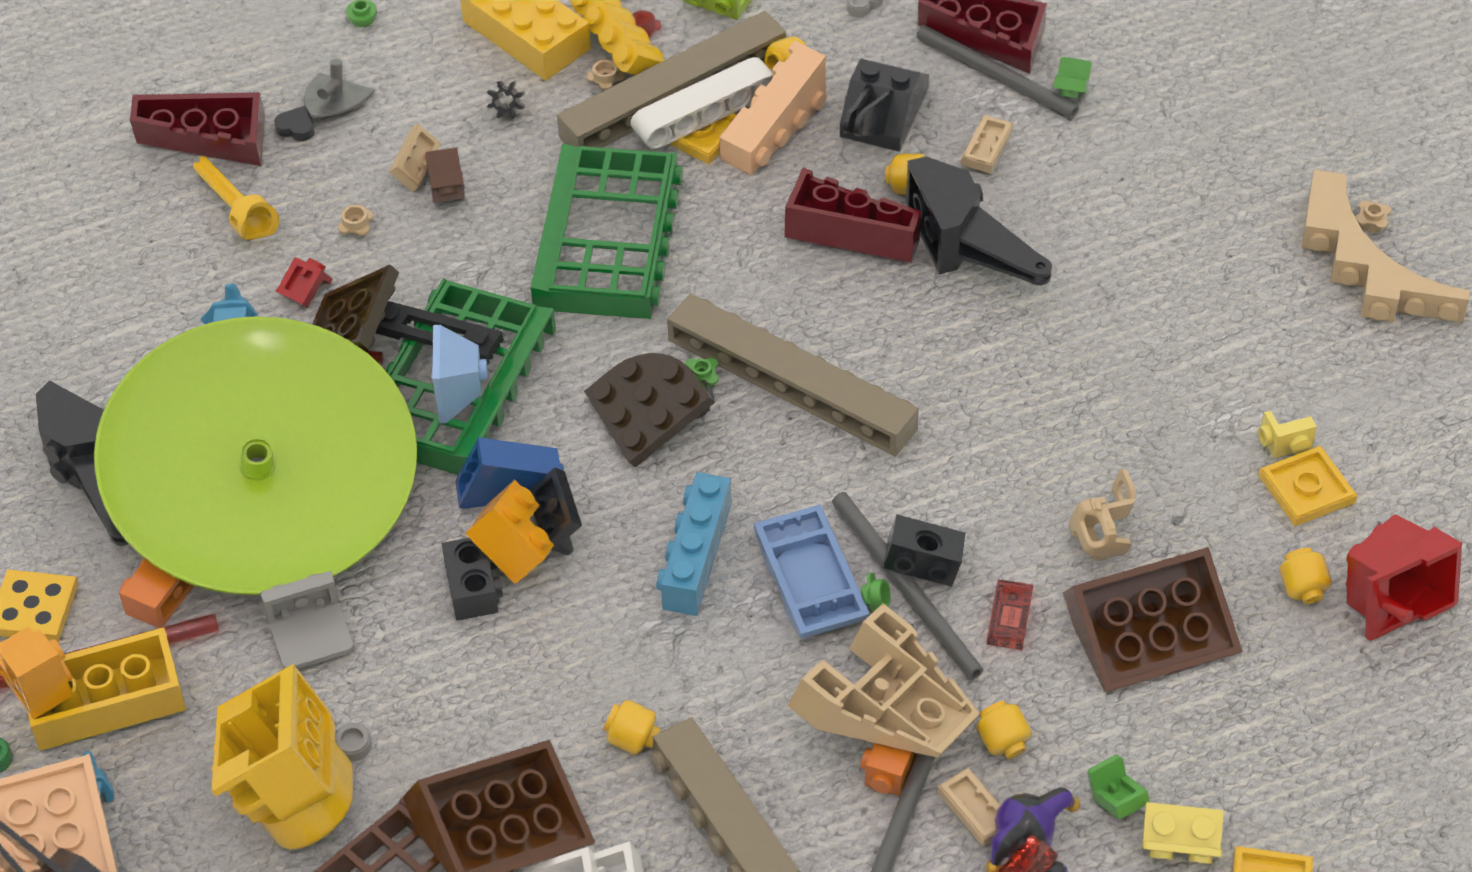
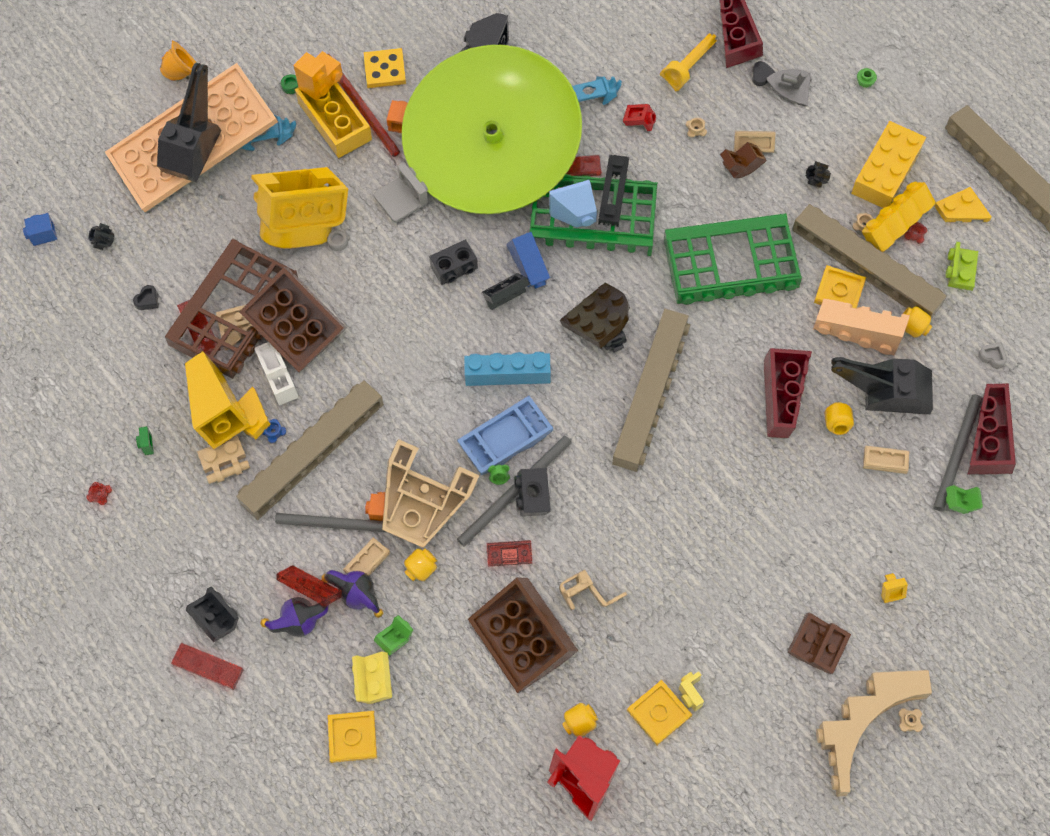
camera: 75 degrees right, 15 degrees up
dark brown plate [312,264,399,352] -> none
light orange brick [465,480,554,584] -> none
yellow head [603,700,661,755] -> none
white beam [630,57,774,149] -> none
bright green plate [685,357,719,387] -> none
black slope [906,156,1052,286] -> none
none -> reddish brown slope [787,612,851,674]
none -> yellow tile [881,573,908,603]

